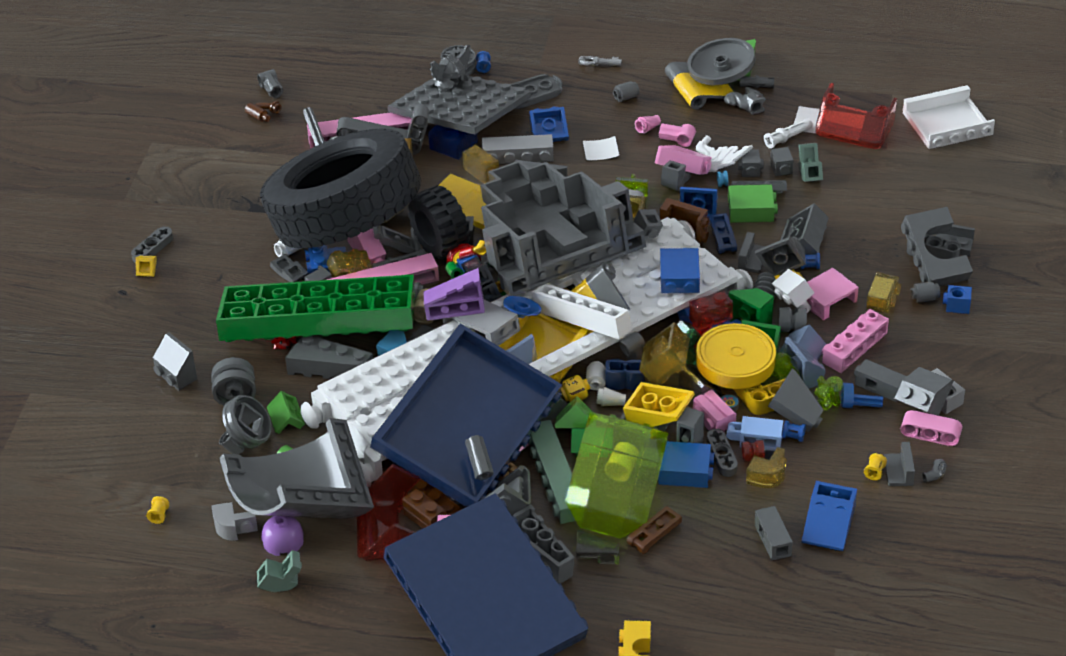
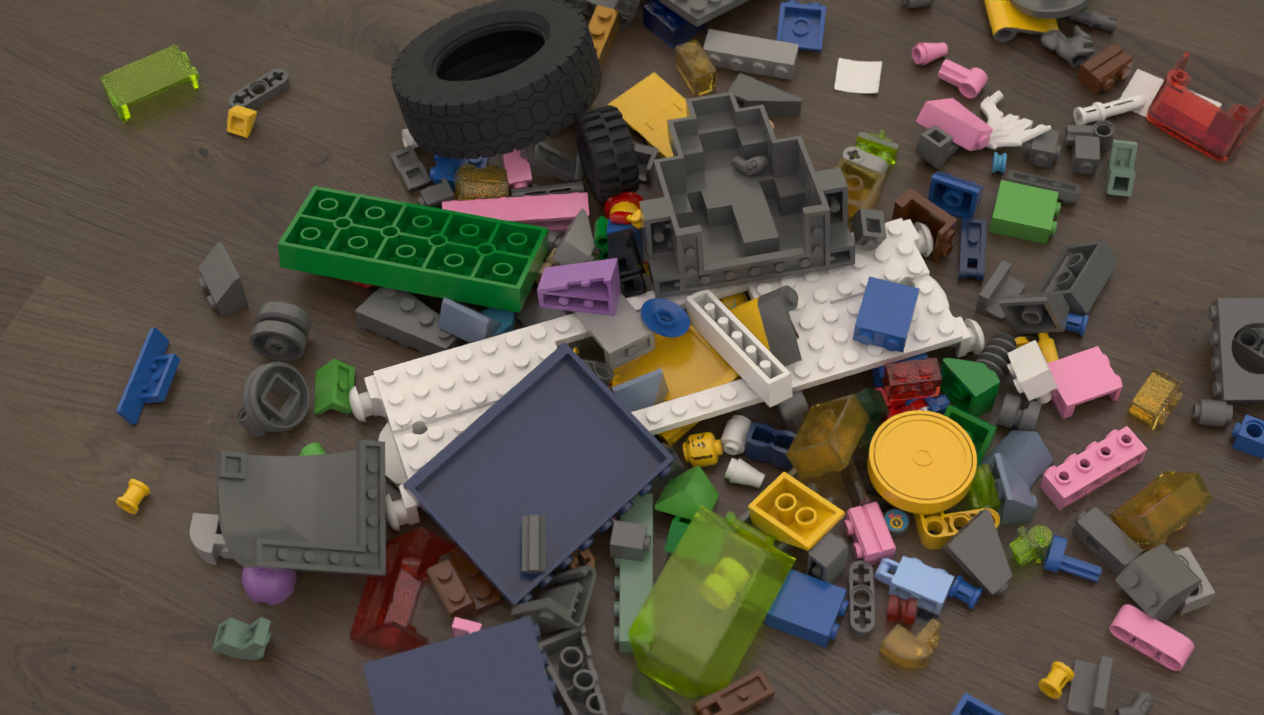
camera: 15 degrees right, 15 degrees up
none -> clear neon green panel [100,44,200,122]
none -> blue bracket [116,328,180,425]
none -> sand blue slope [438,297,502,343]
none -> light grey slope [552,208,595,265]
none -> dark grey brick [610,520,651,561]
none -> dark grey arm [732,156,769,176]
none -> dark grey piece [1065,120,1115,152]
none -> reddish brown brick [1077,43,1133,94]
none -> clear yellow brick [1109,471,1213,546]

